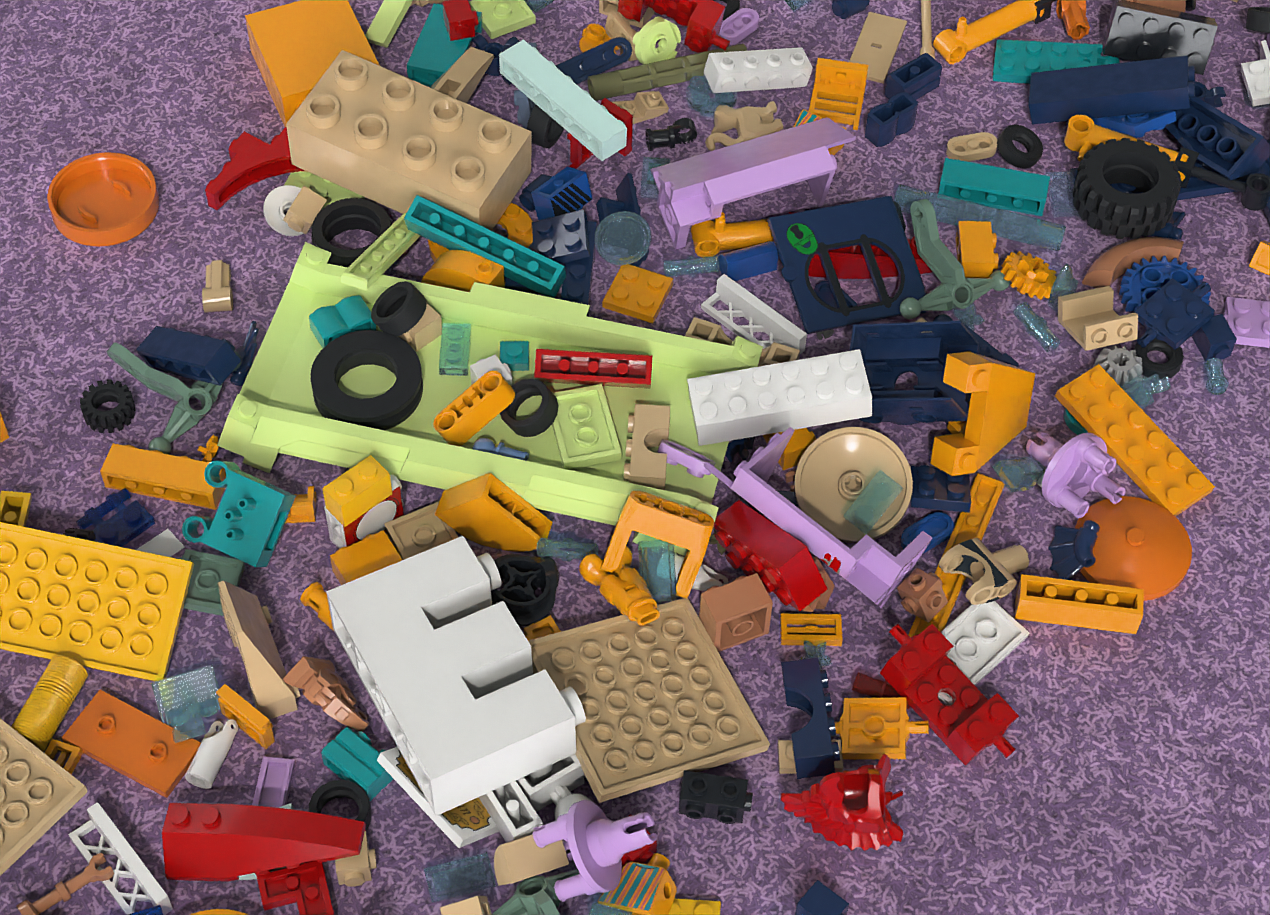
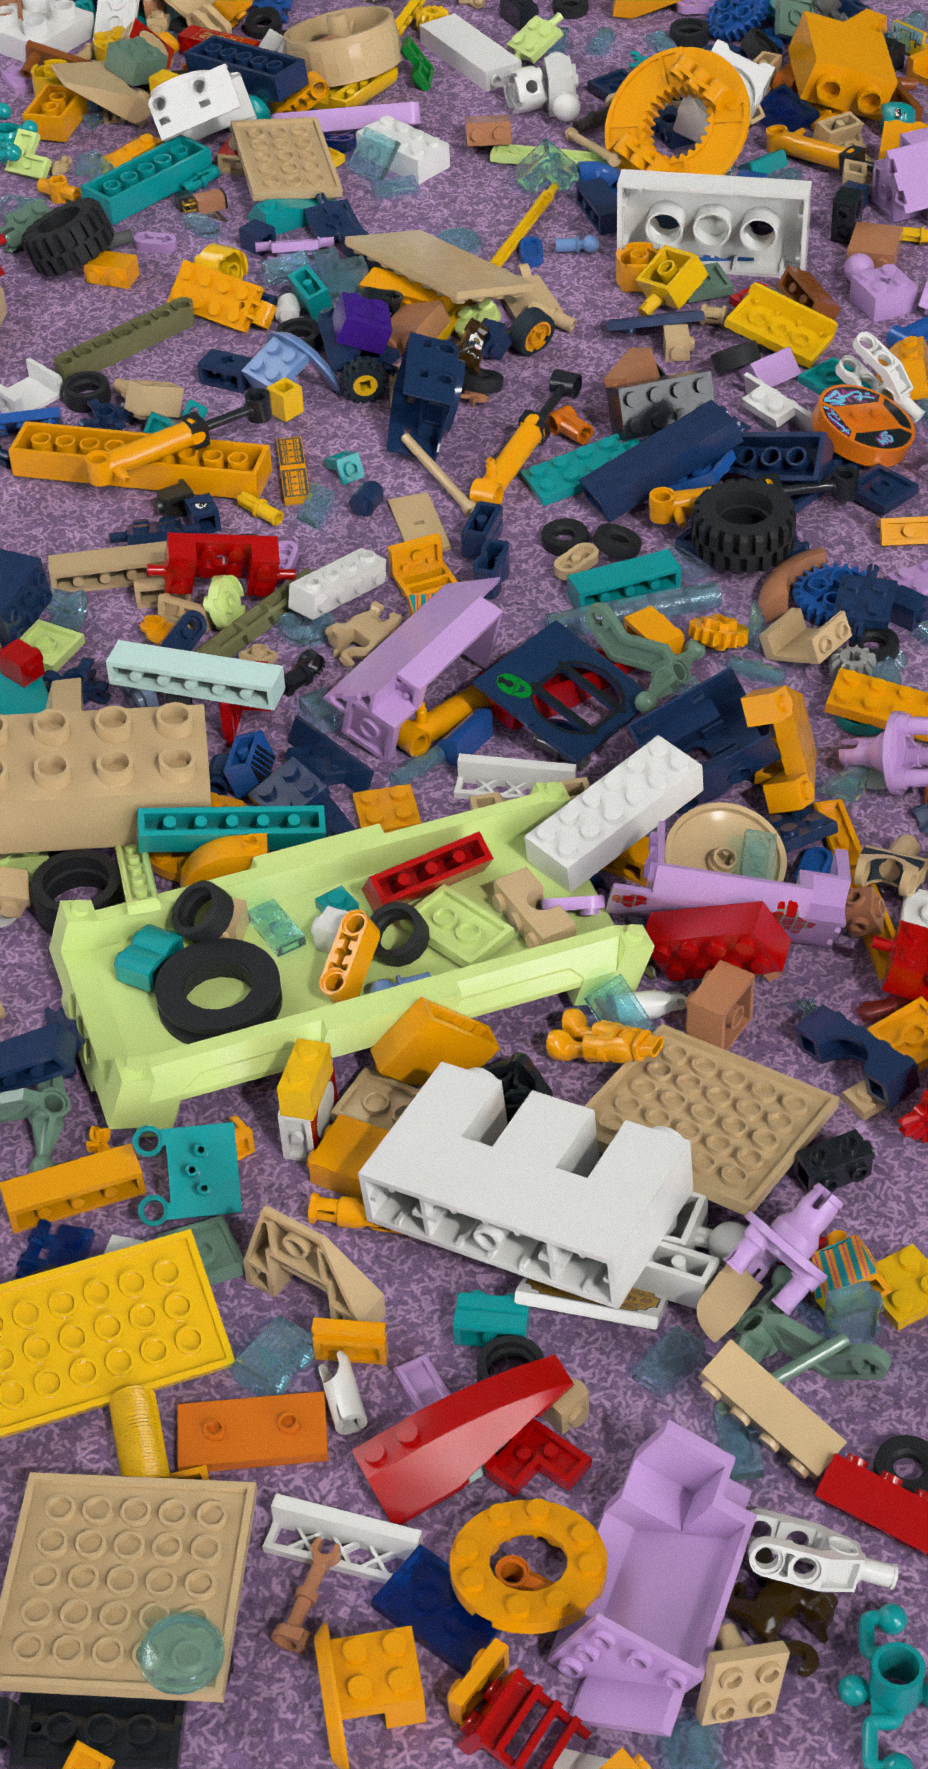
camera: 30 degrees left, 10 degrees down
clear light blue tile [173,702,206,743] -> none
nougat piece [283,656,369,732] -> none
clear light blue pin [537,538,598,562] -> none
clear light blue piece [594,211,652,265] -> none
light orange connector [601,491,714,599] -> none
light orange tile [780,613,843,646] -> none
none -> black tyre [541,518,589,556]

